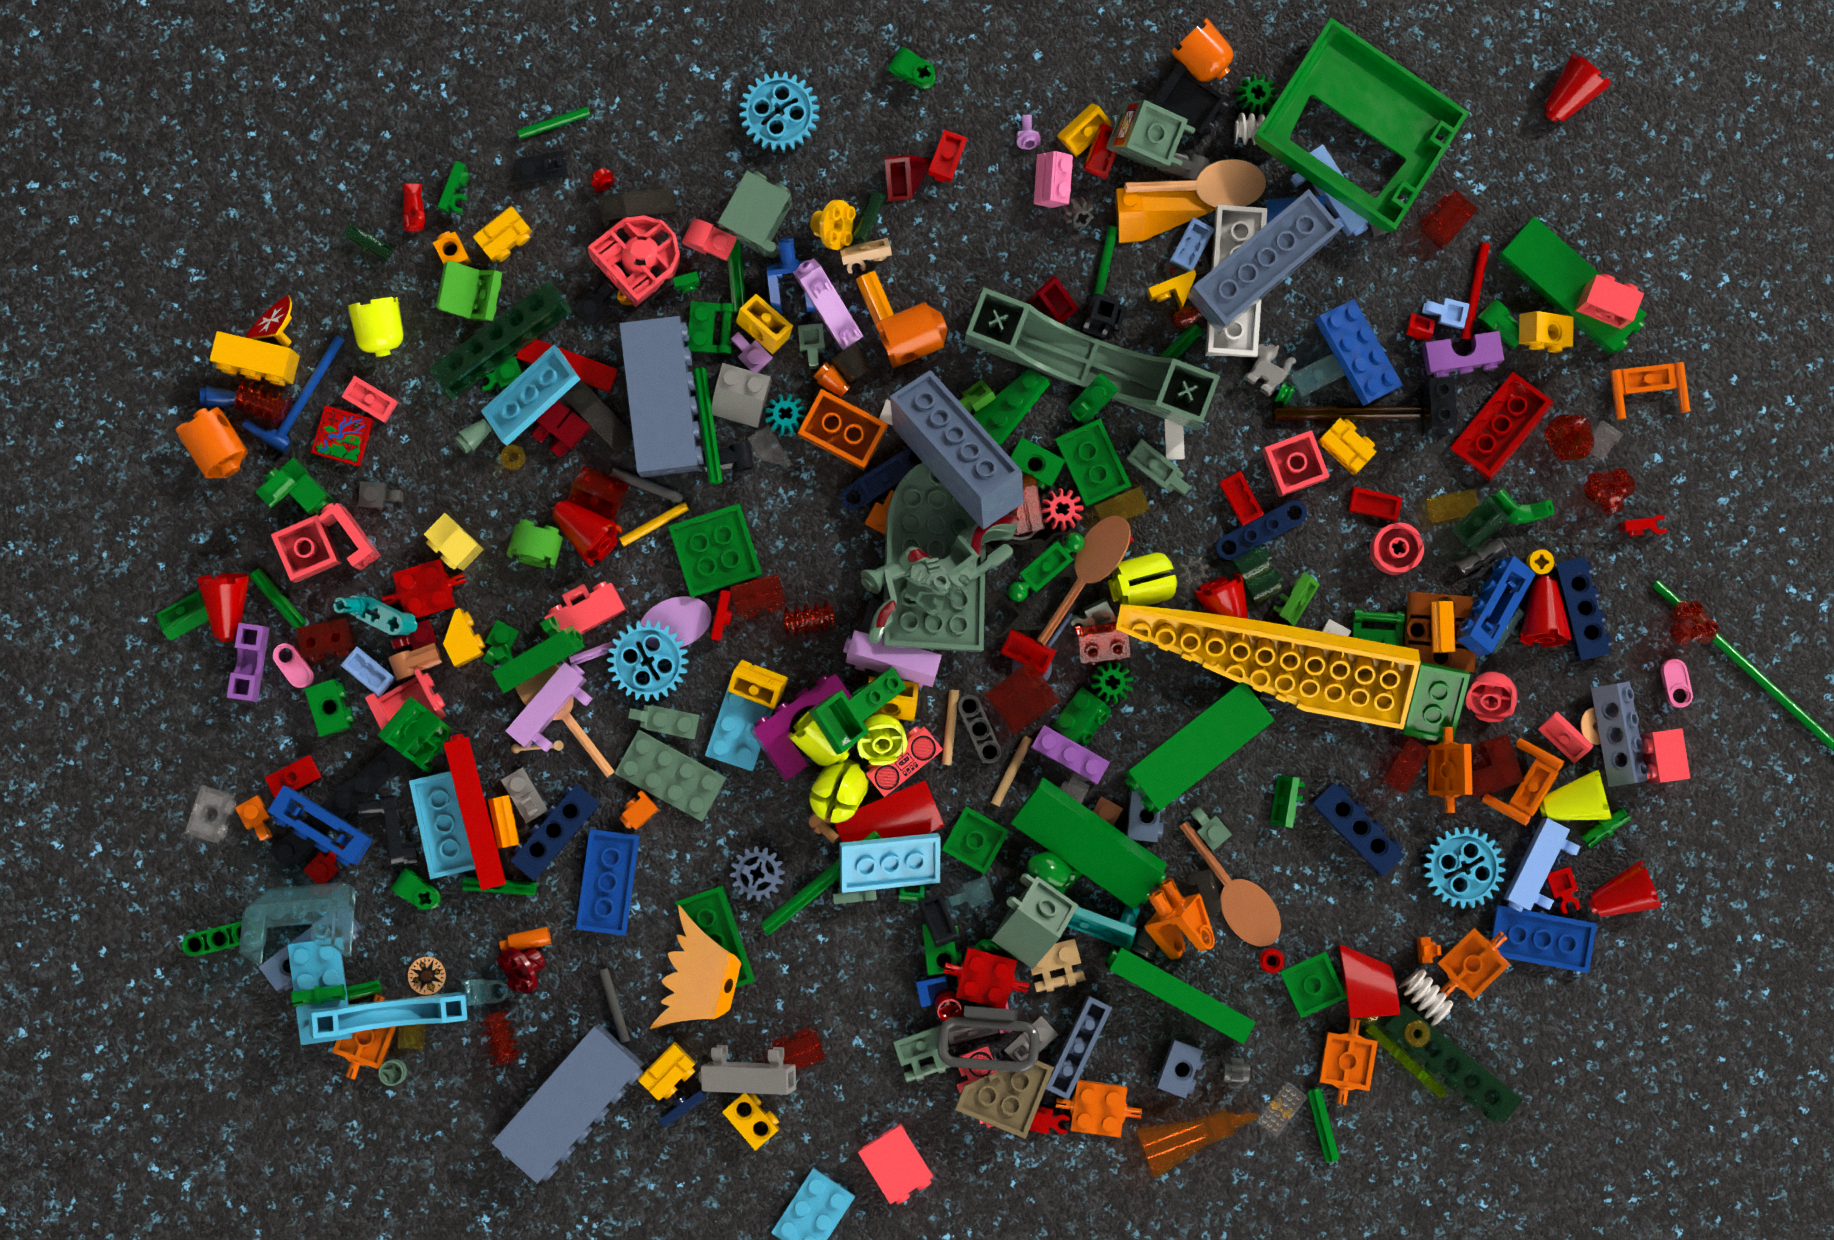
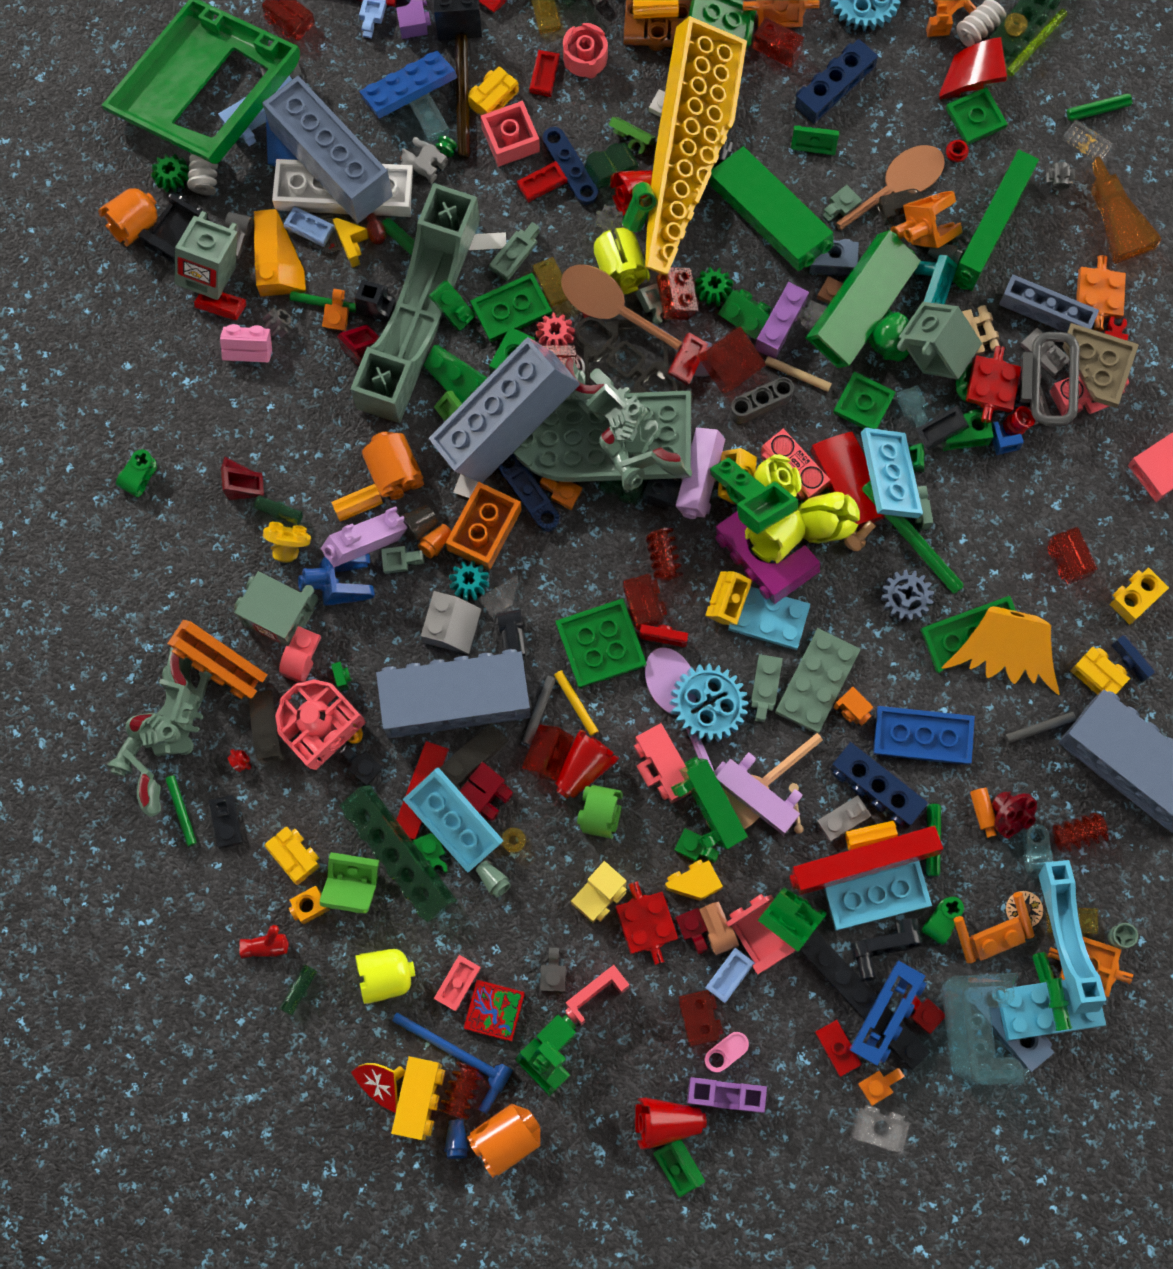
camera: 85 degrees left, 10 degrees down
green beam [182,921,259,956] -> none
green axle [250,568,306,630] -> none
coral brick [271,515,342,583] -> none
green brick [304,679,354,737] -> none
teal beam [333,595,418,635] -> none
green plate [438,161,470,215] -> none
green plate [687,301,735,355] -> none
green axle [693,367,723,485] -> none
light grey brick [699,1045,796,1095] -> none
green axle [727,241,746,314] -> none
lavender plate [731,332,773,373] -> none
yellow brick [736,294,793,354] -> none
medium azure gear [739,71,820,153] -> none
tan plate [839,238,892,274] -> none
sand green plate [893,1025,951,1082] -> none
red plate [928,130,967,183] -> none
tan bar [941,690,959,765] -> none
green plate [1008,533,1085,602] -> none
lavender plate [1016,115,1041,150] -> none
yellow slope [1057,103,1112,157] -> none
light nougat piece [1124,159,1266,207] -> none
sand blue brick [1155,1038,1205,1098] -> none
orange plate [1318,1018,1378,1105] -> none
green plate [1352,608,1405,647] -> none
red plate [1406,313,1435,342] -> none
none -> sand green piece [106,647,212,817]
none -> orange brick [167,620,268,699]
none -> orange plate [322,289,349,331]
none -> green piece [622,182,656,232]
none -> orange plate [954,892,1035,963]

